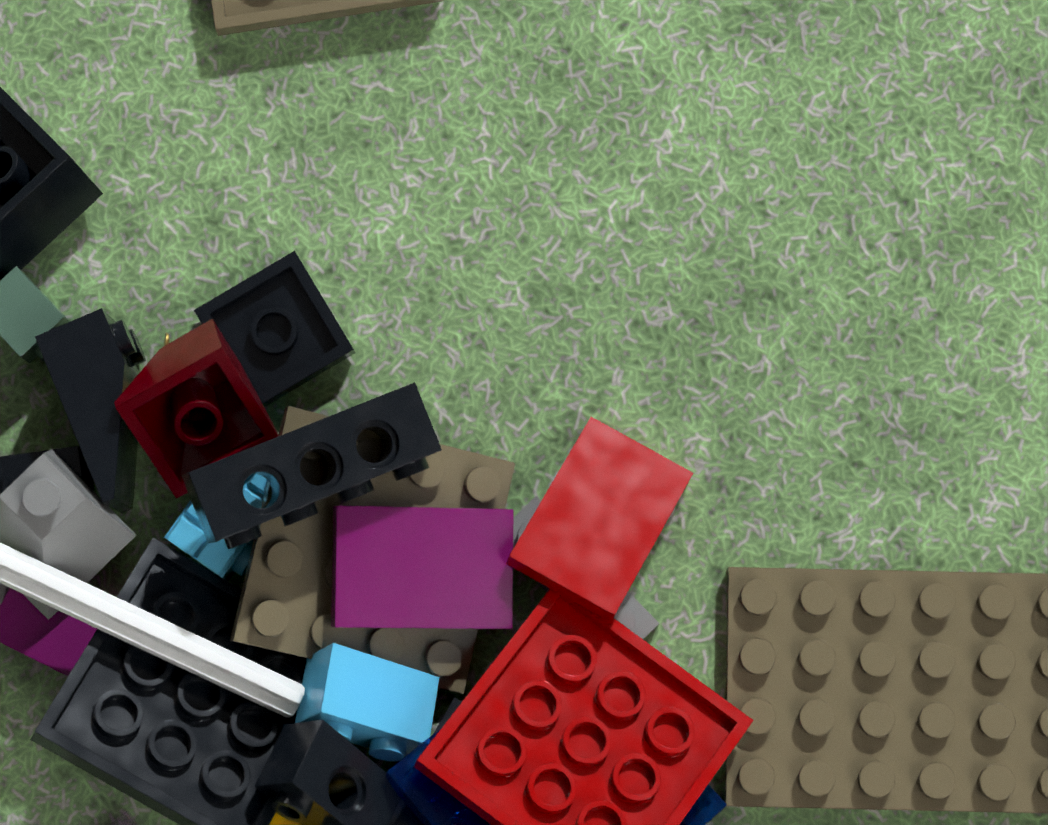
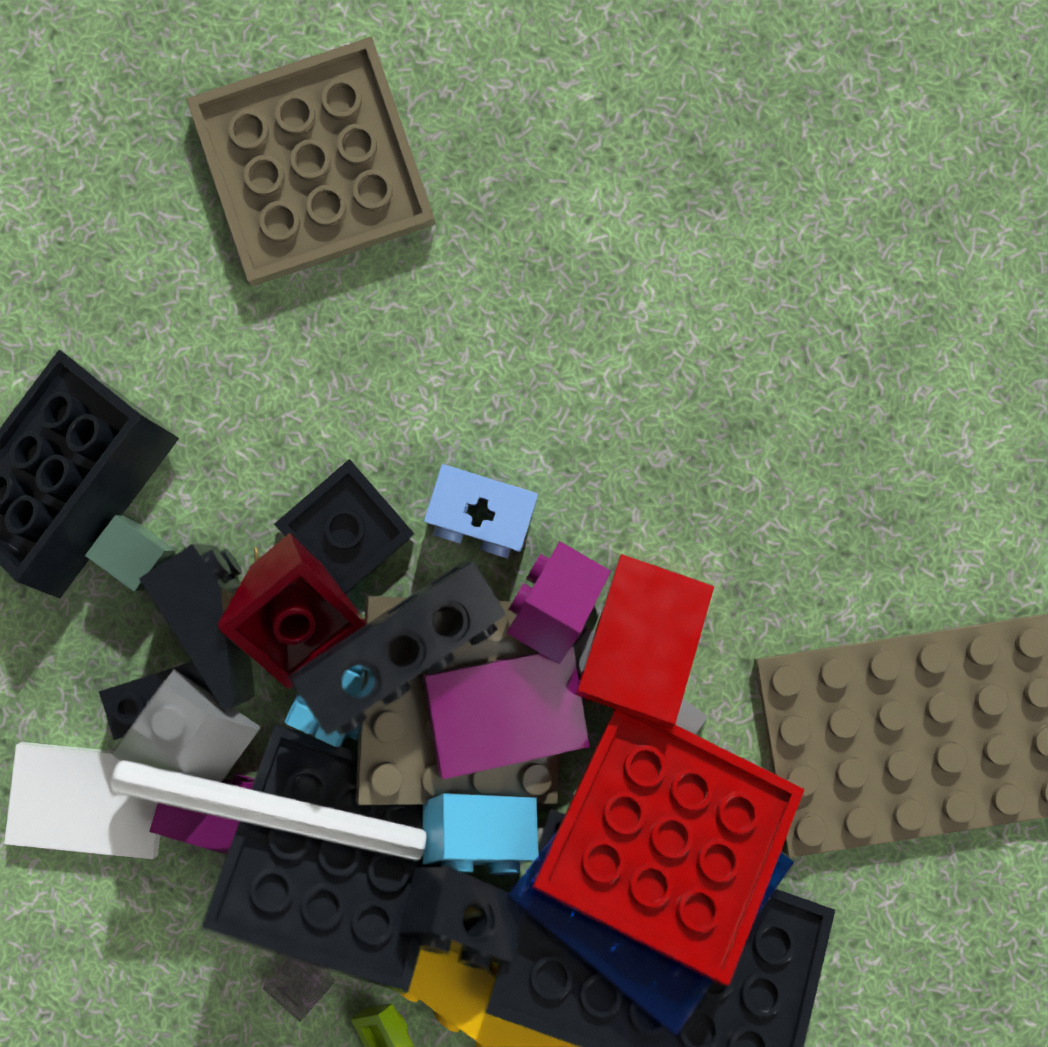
camera: 15 degrees left, 5 degrees up
none -> light blue brick [424,464,538,559]
none -> magenta brick [506,541,611,664]

